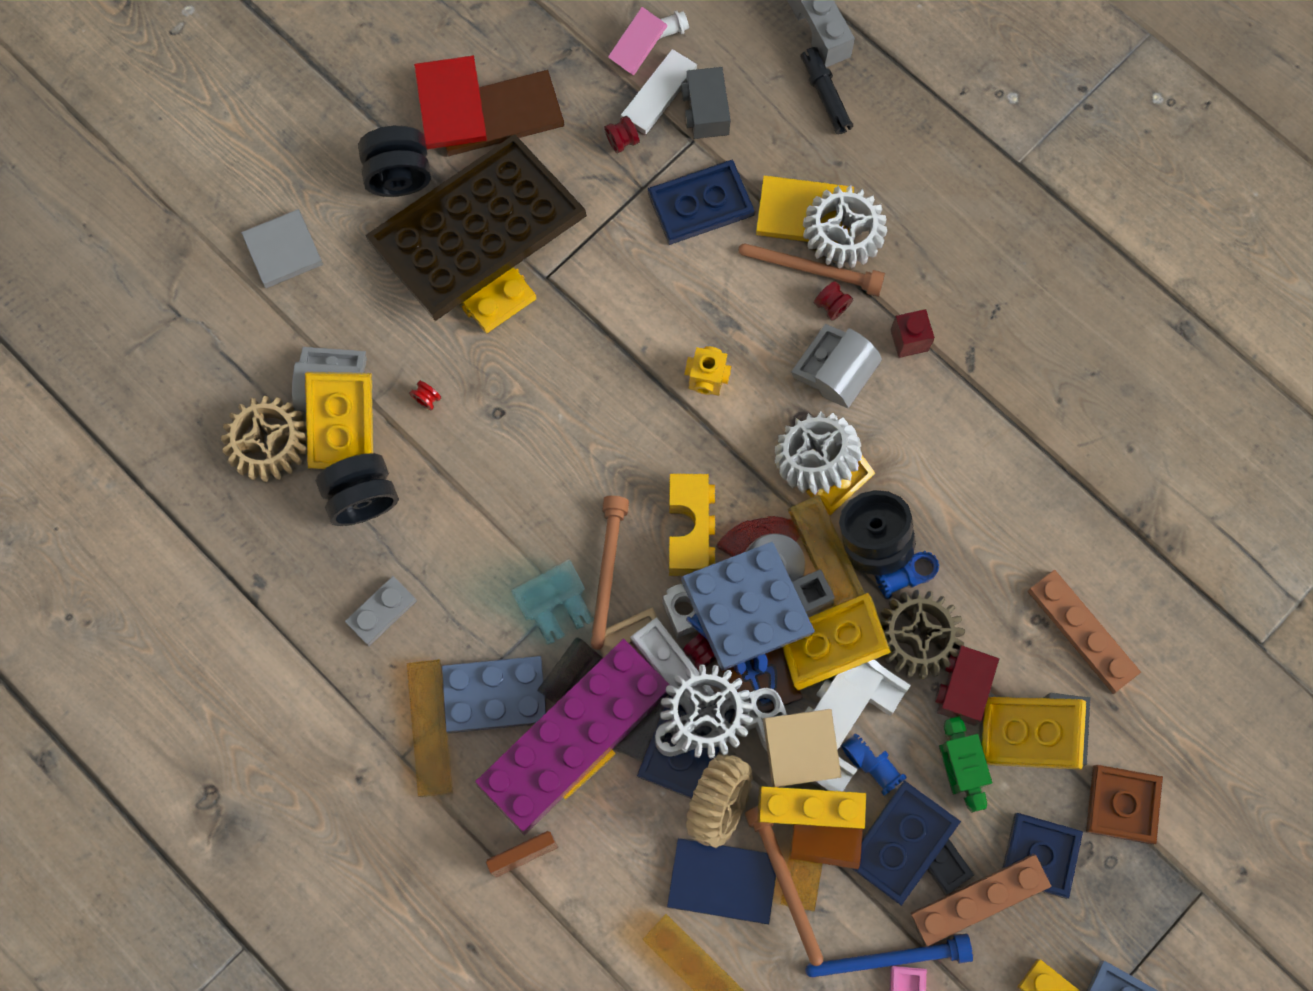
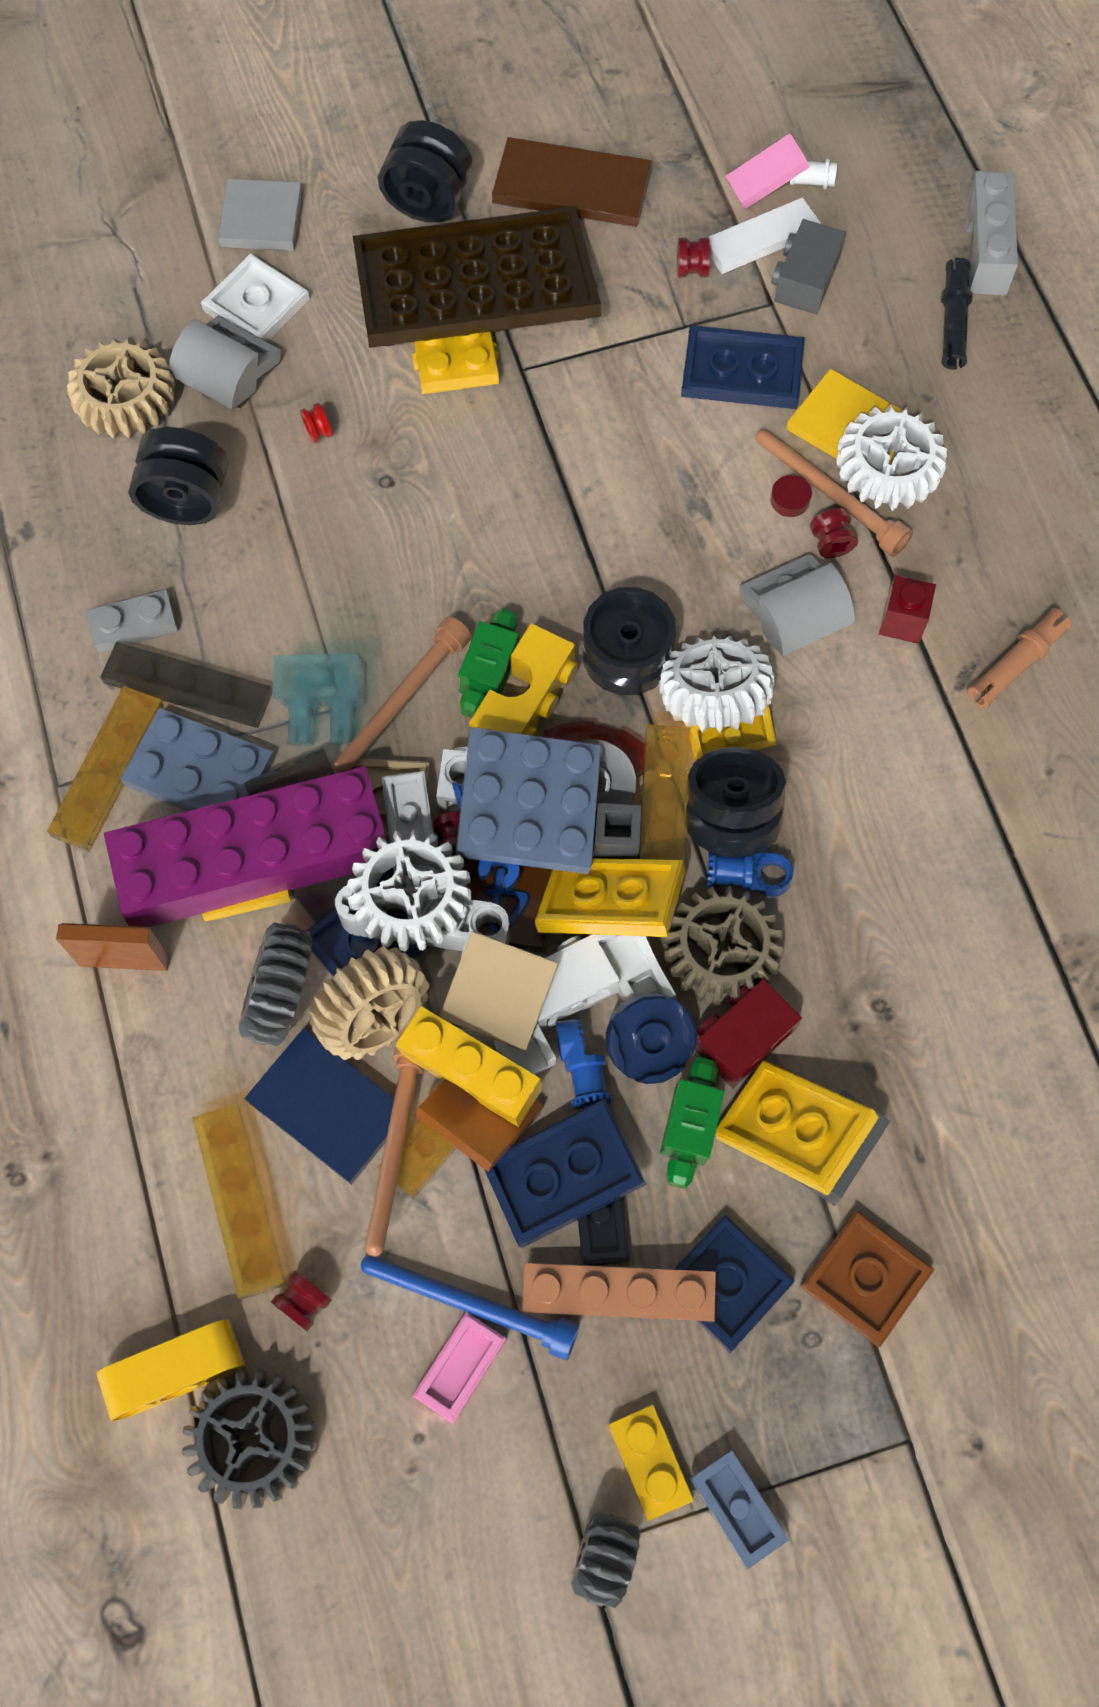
camera: 30 degrees right, 5 degrees down
yellow tile [305,372,373,469] -> none
red tile [414,55,487,150] -> none
yellow brick [684,346,732,396] -> none
nougat plate [1028,570,1141,694] -> none
none -> clear smoke tile [100,642,273,728]
none -> white tile [201,253,310,342]
none -> dark grey gear [239,922,313,1046]
none -> green piece [458,608,519,718]
none -> black wheel [583,587,676,696]
none -> dark blue tile [605,992,697,1084]
none -> dark red tile [770,475,812,517]
none -> nougat pin [967,608,1072,709]

